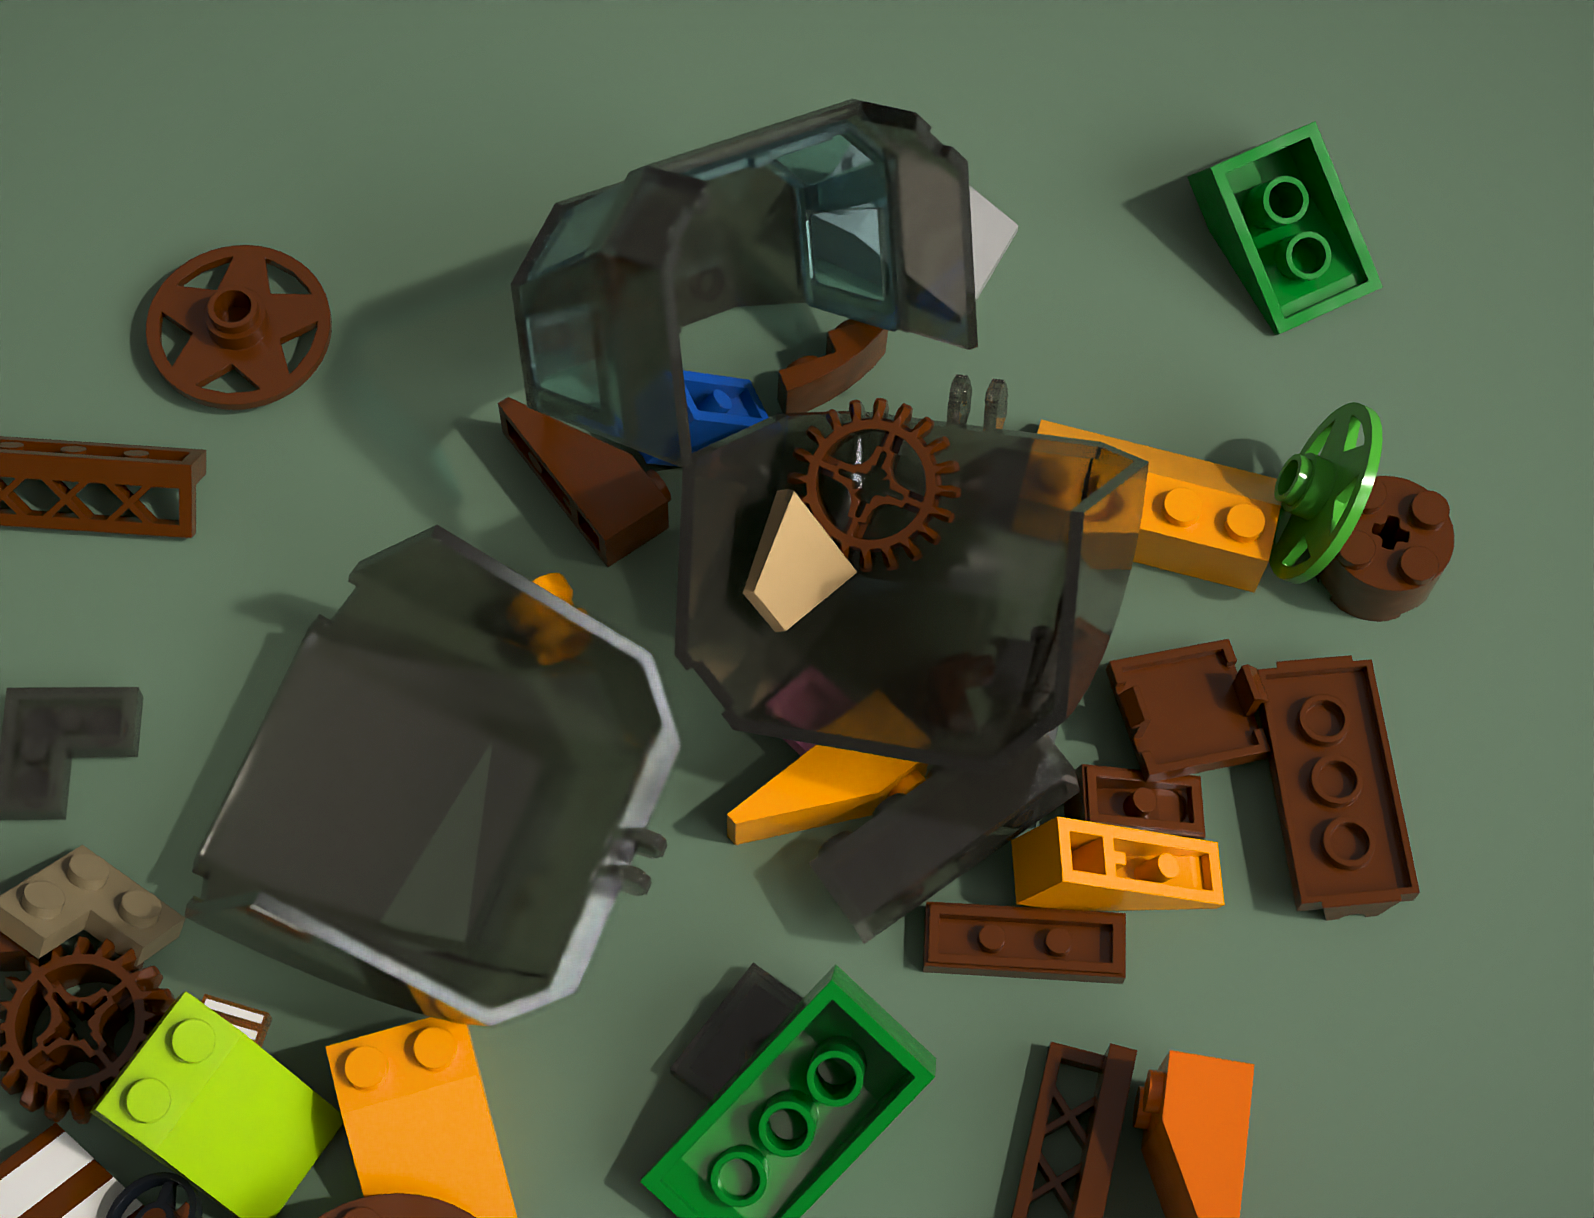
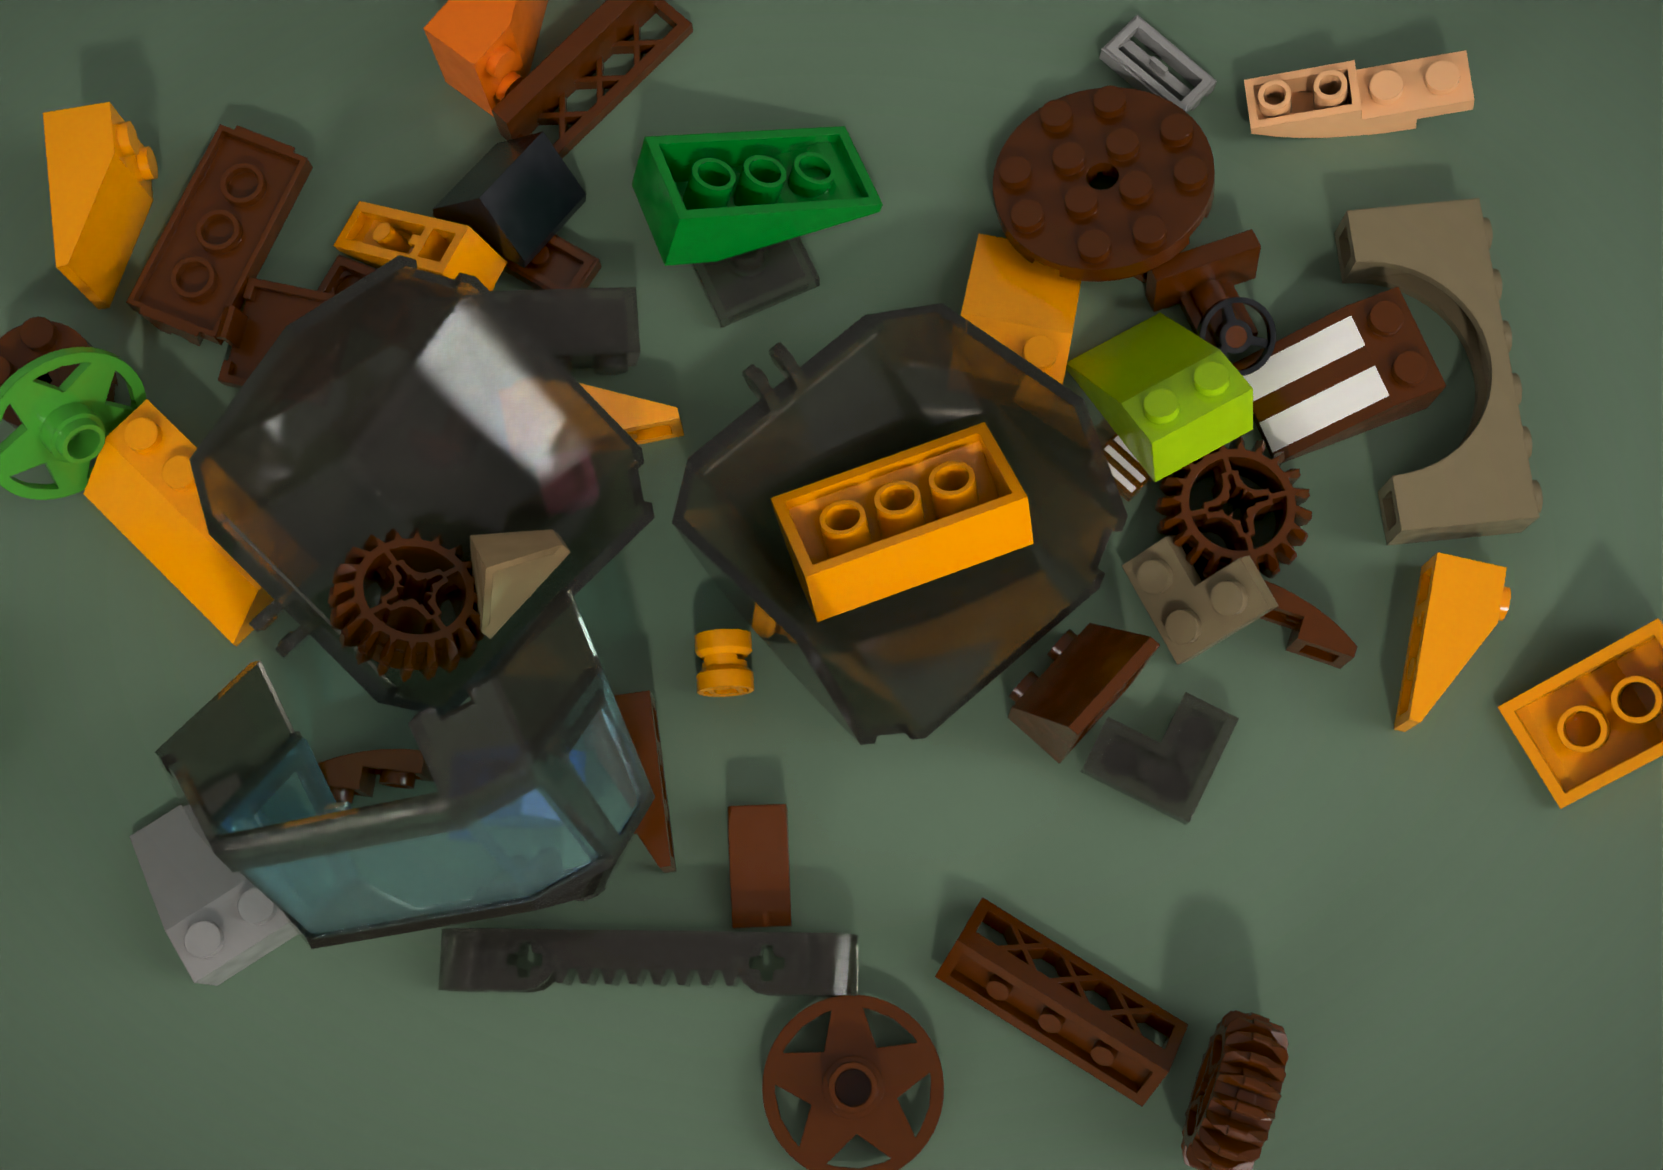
camera: 145 degrees left, 10 degrees up
none -> light orange slope [43,102,158,310]
none -> black slope [433,131,586,268]
none -> clear smoke gear [438,928,858,997]
none -> reddish brown slope [728,804,792,929]
none -> light orange slope [770,422,1034,622]
none -> reddish brown slope [1008,623,1160,764]

